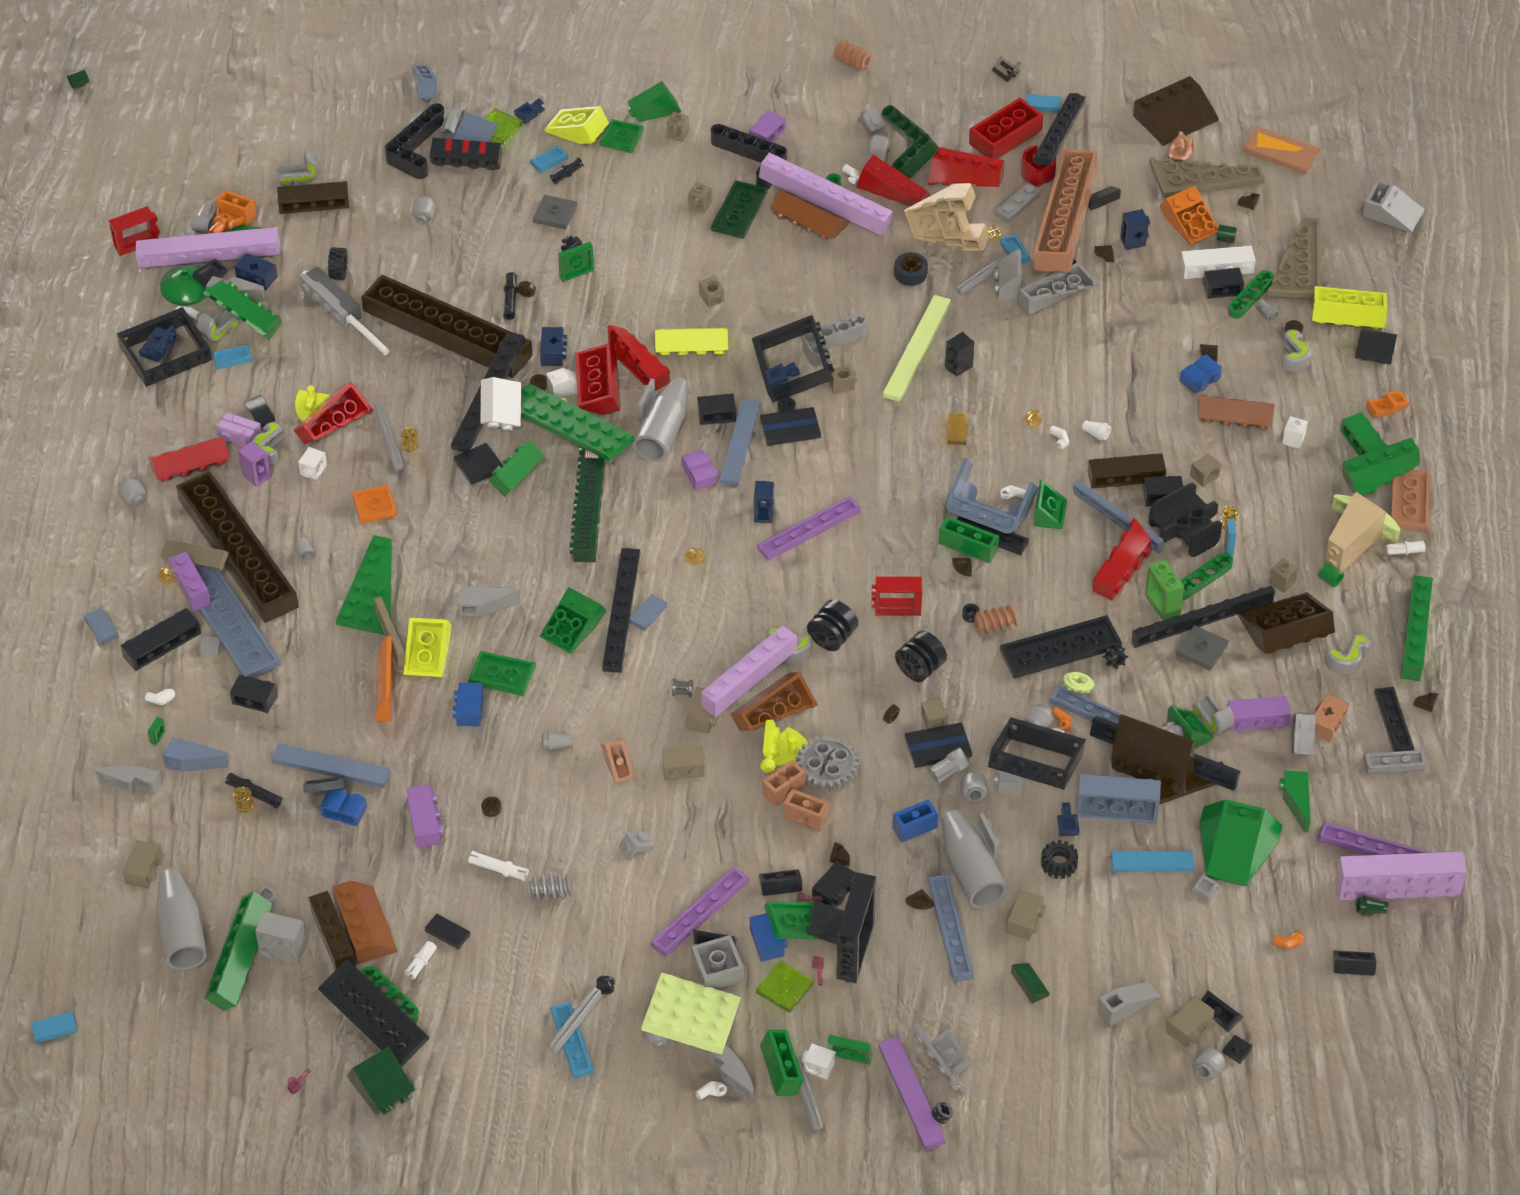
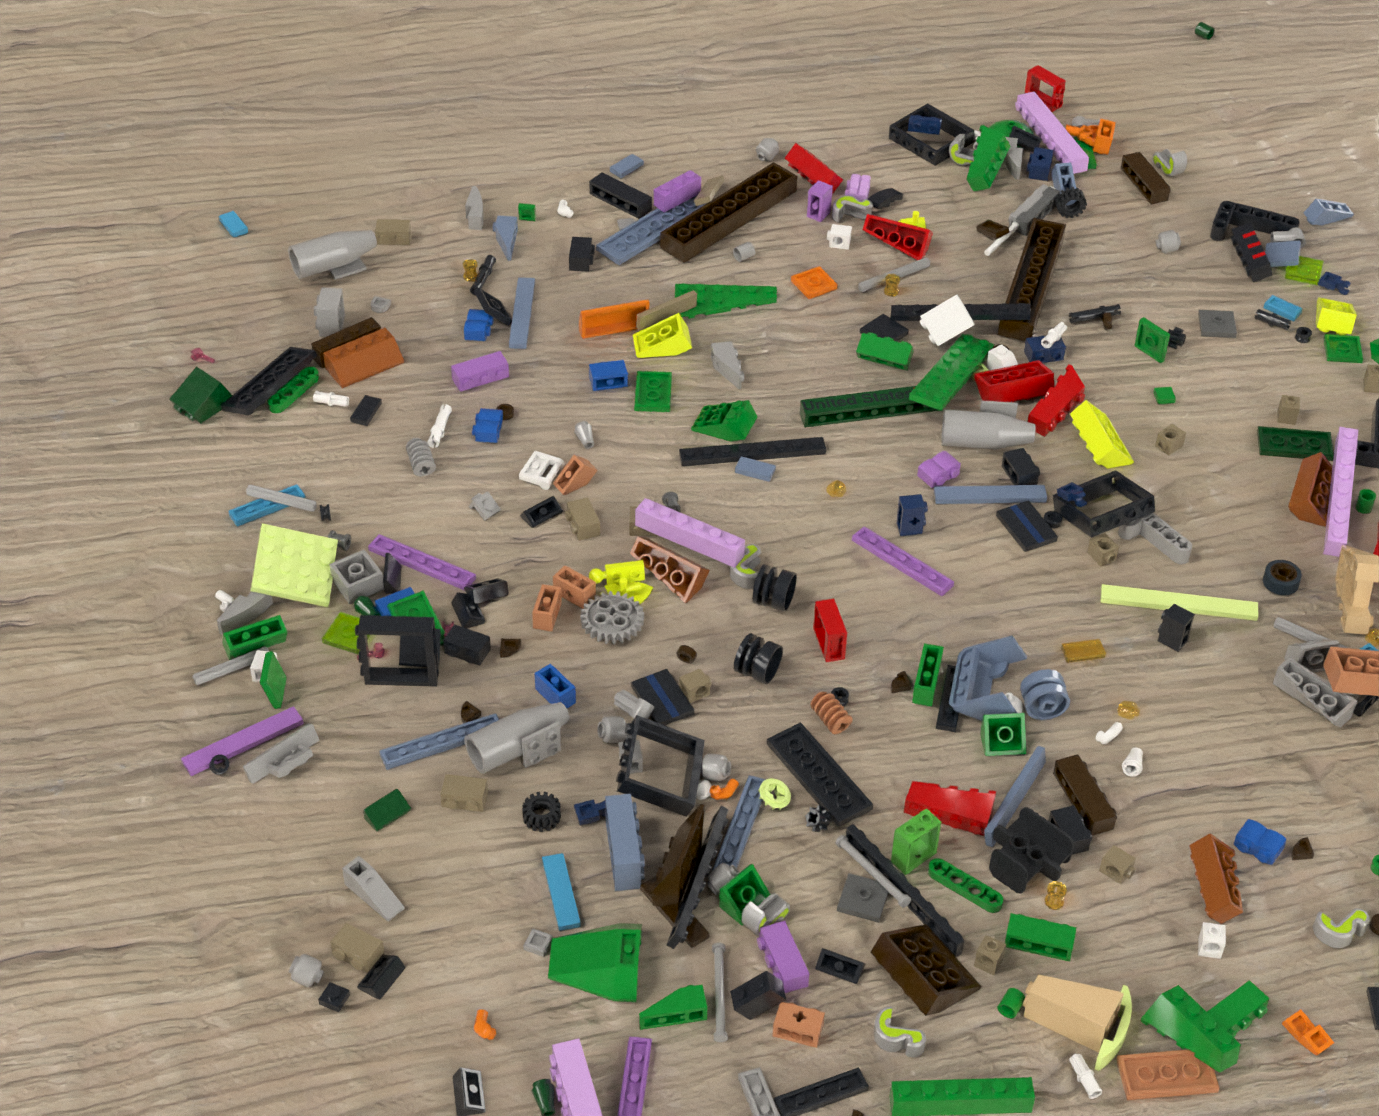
camera: 75 degrees right, 5 degrees down
green brick [204,891,272,1011] -> none
dark azure tile [212,345,252,369] -> none
dark azure tile [1224,519,1237,557] -> none
none -> dark grey bush [328,530,352,551]
none -> dark green cone [354,596,381,616]
none -> black slope [464,578,509,603]
none -> blue brick [472,408,503,443]
none -> white plate [519,451,565,490]
none -> black slope [520,495,563,528]
none -> light grey bar [712,943,728,1042]
none -> black slope [815,948,866,984]
none -> light grey bar [835,835,911,908]
none -> dark brown tile [976,219,1010,239]
none -> green brick [1005,913,1077,962]
none -> sand blue wheel [1020,669,1070,720]
none -> white axle [1041,322,1067,348]
none -> sand blue slope [1051,162,1076,205]
none -> green tile [1153,387,1176,404]
none -> black bush [1295,327,1312,343]

